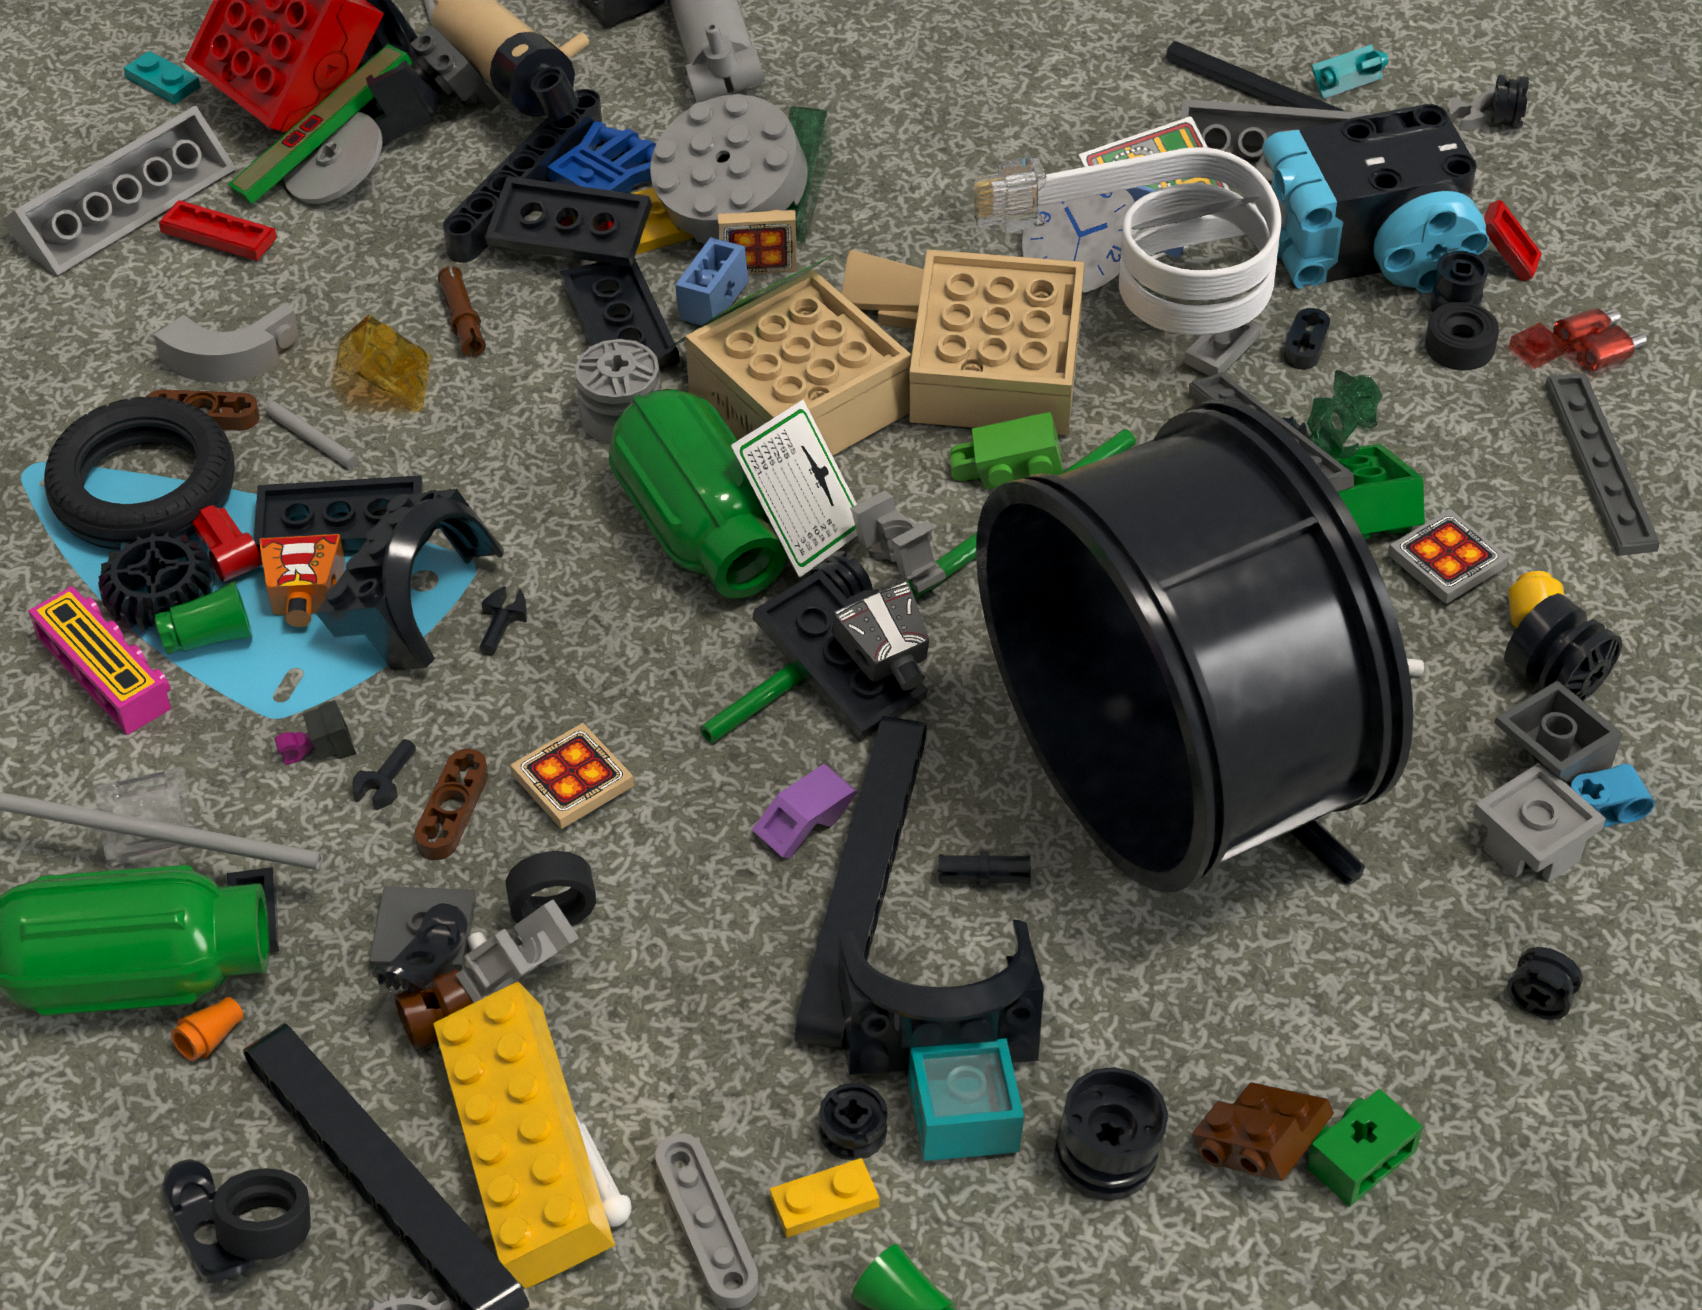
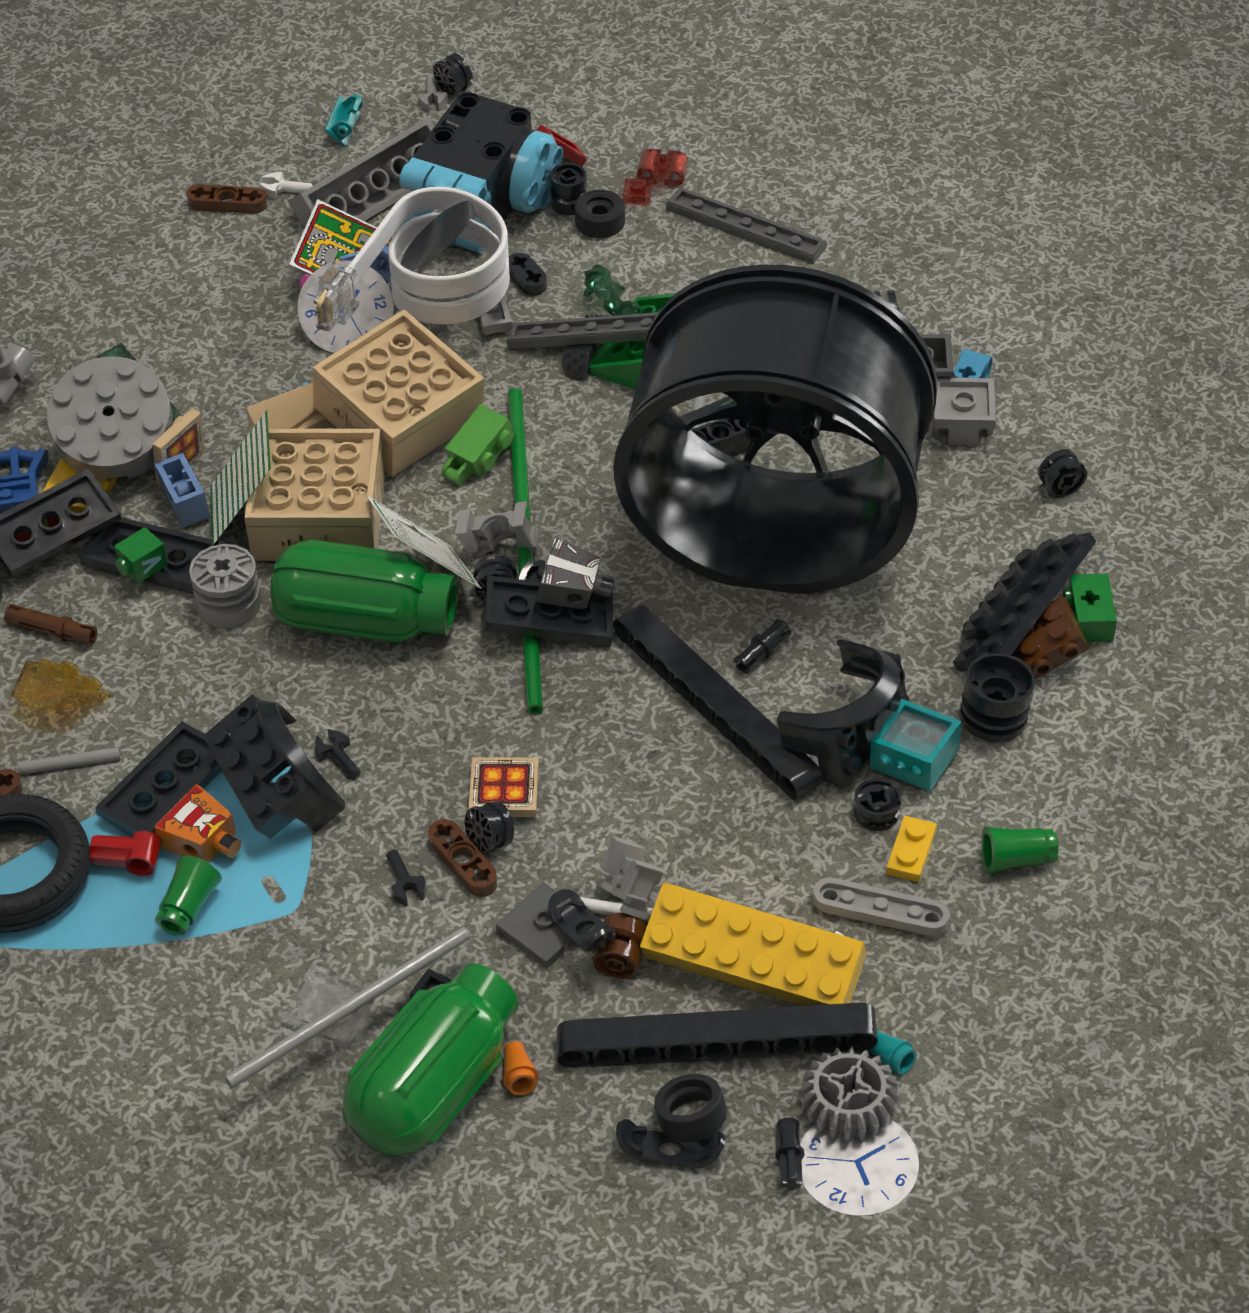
camera: 50 degrees left, 0 degrees up
brick [28,586,171,735] -> none
black gear [98,531,215,633] -> none
pearl dark grey piece [274,700,357,765] -> none
black tyre [505,851,597,926] -> none
medium lavender slope [752,764,858,859] -> none
black axle [1166,41,1348,112] -> none
none -> green brick [114,527,168,584]
none -> reddish brown beam [187,184,267,214]
none -> white bar [260,172,313,199]
none -> black wheel [464,801,514,853]
none -> black plate [952,532,1096,672]

